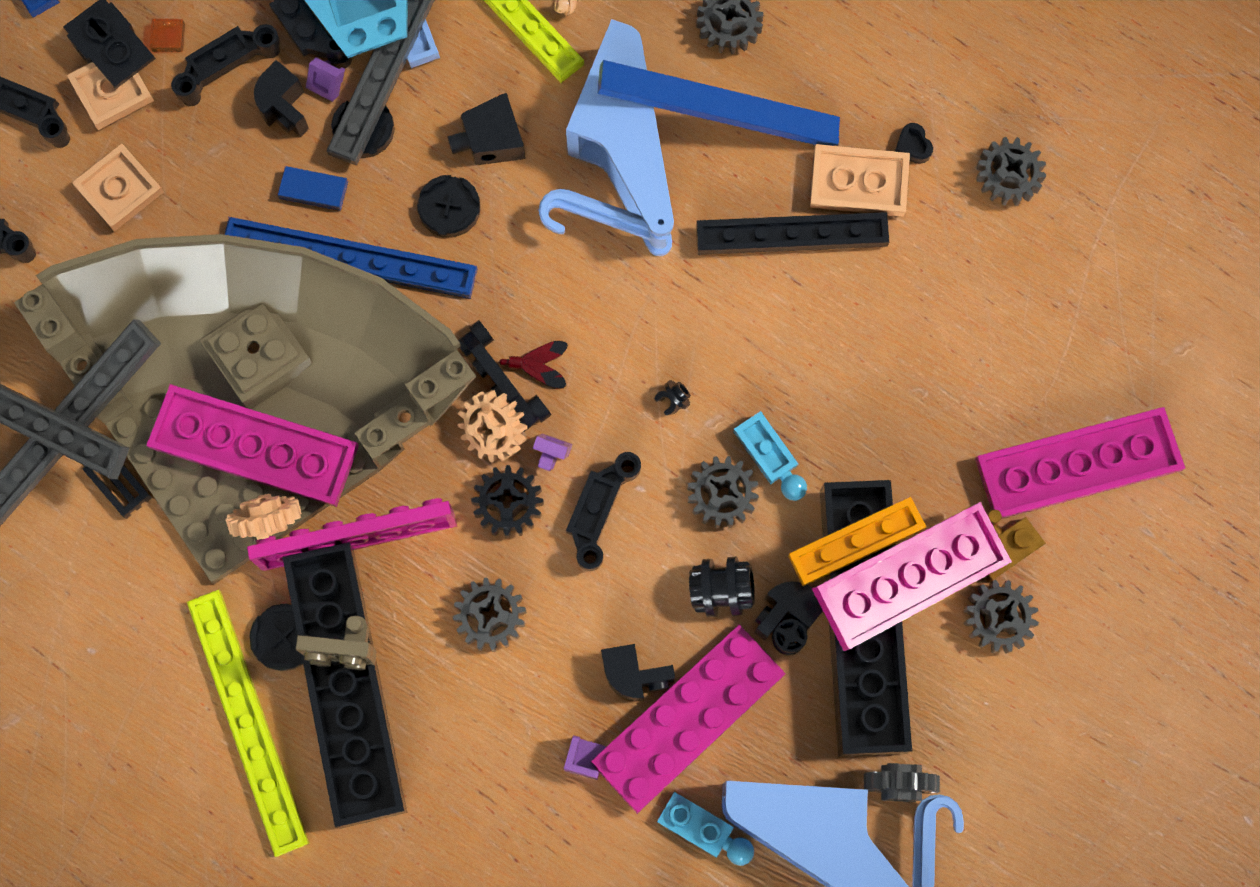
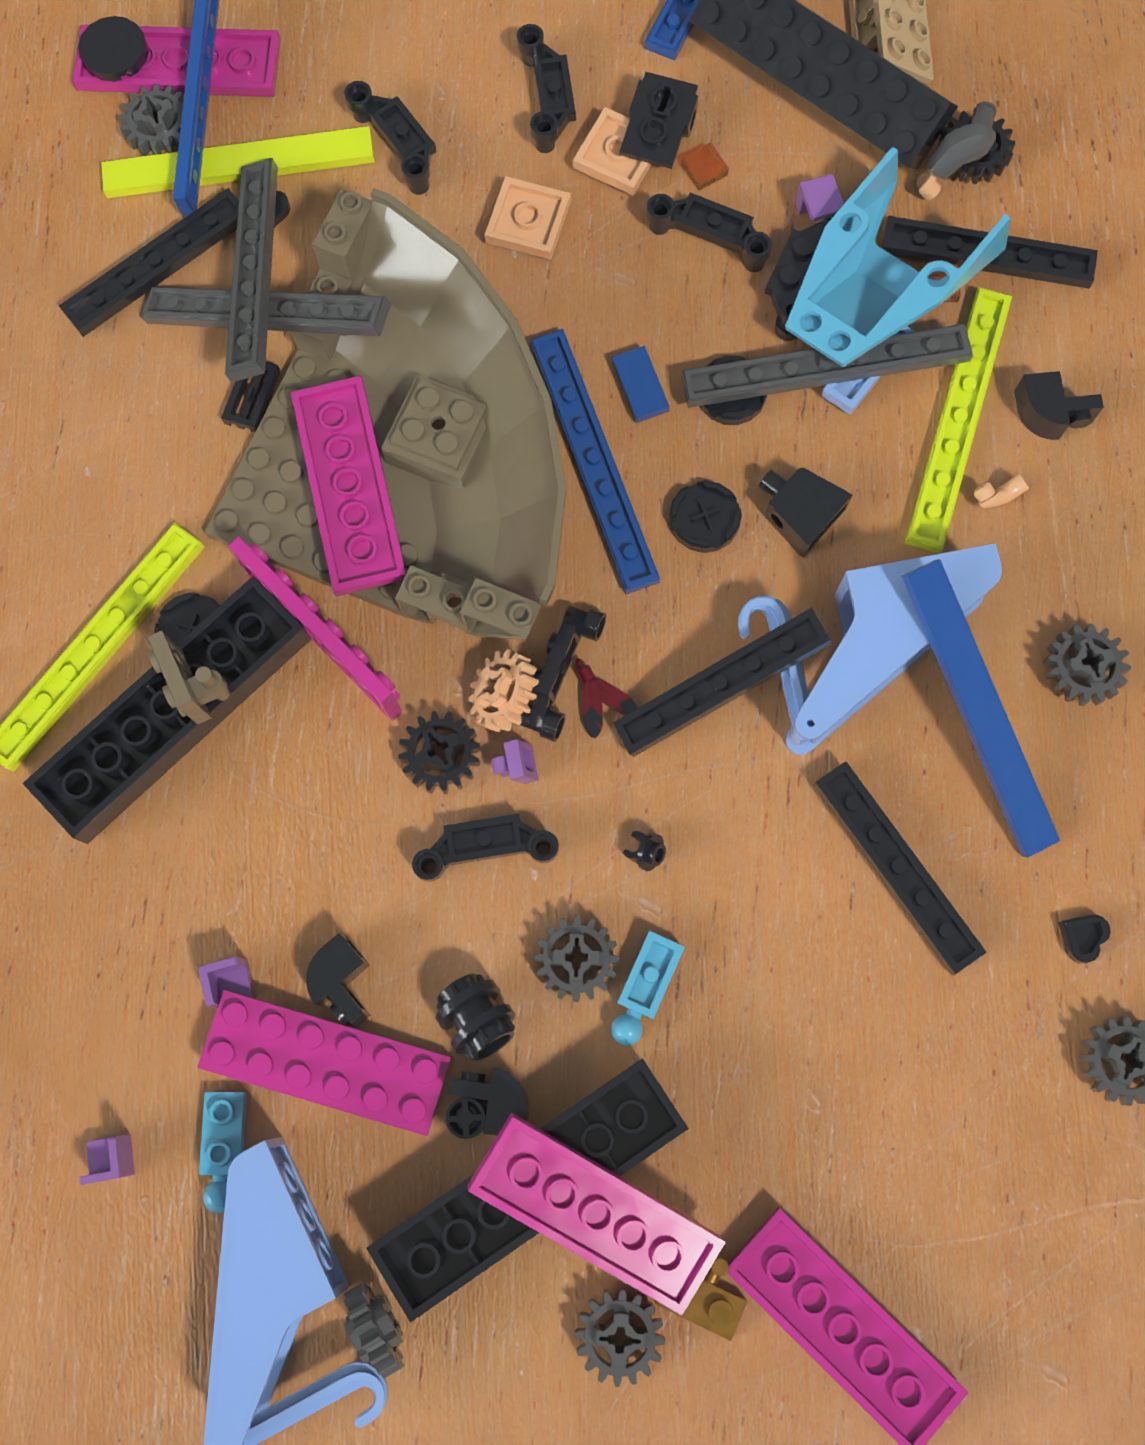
camera: 65 degrees right, 0 degrees up
light nougat gear [225,494,302,540] -> none
black brick [254,60,309,137] -> none
medium lavender tile [306,58,345,102] -> none
dark grey gear [453,578,527,652] -> none
light orange plate [788,497,926,586] -> none
light nougat plate [810,144,910,217] -> none
none -> black plate [613,607,832,757]

